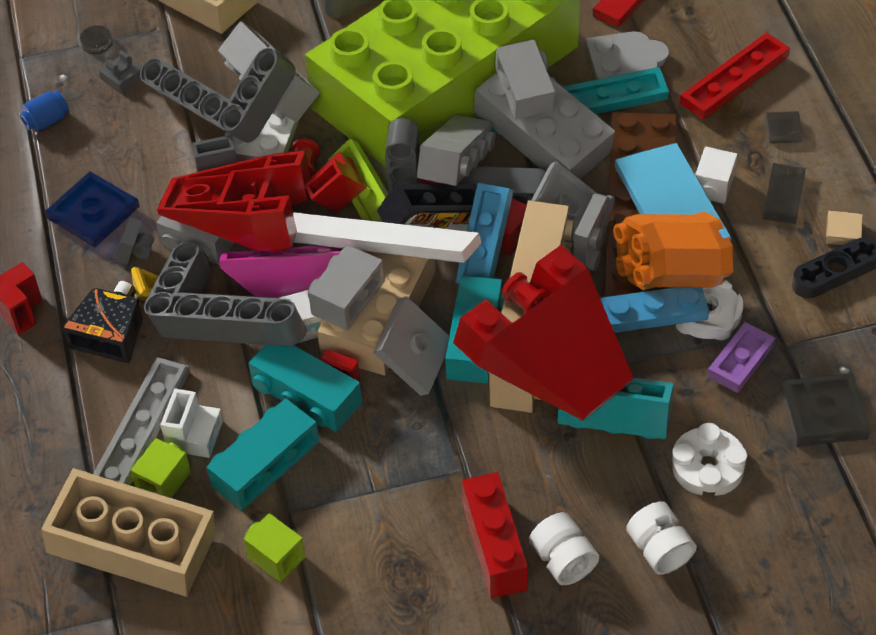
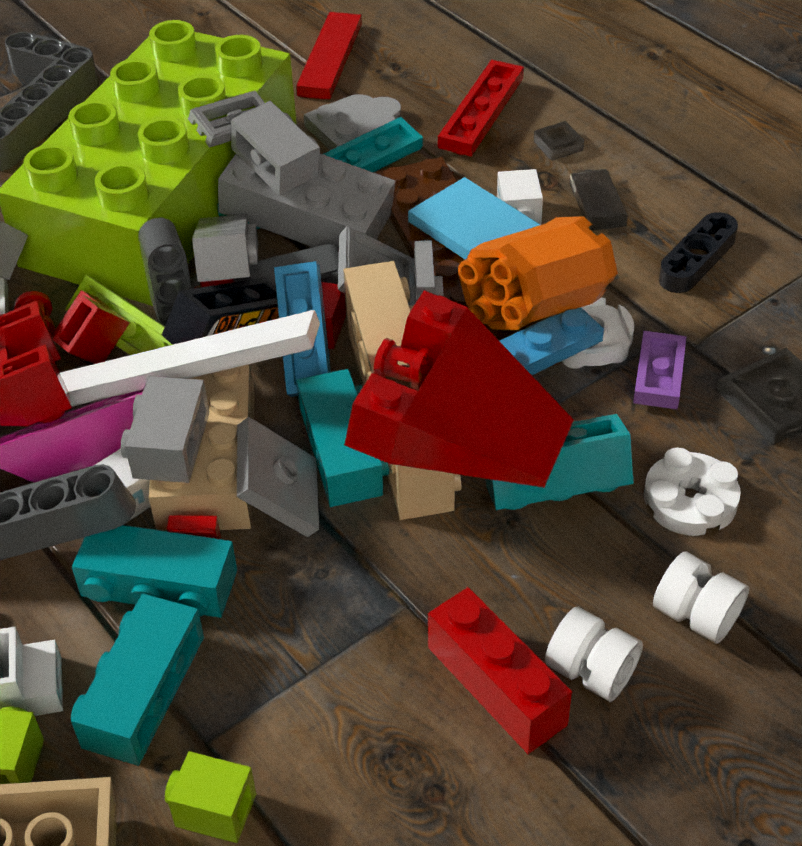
camera: 25 degrees left, 5 degrees down
tan tile [826,210,863,245] -> none
none -> light grey tile [188,90,265,148]

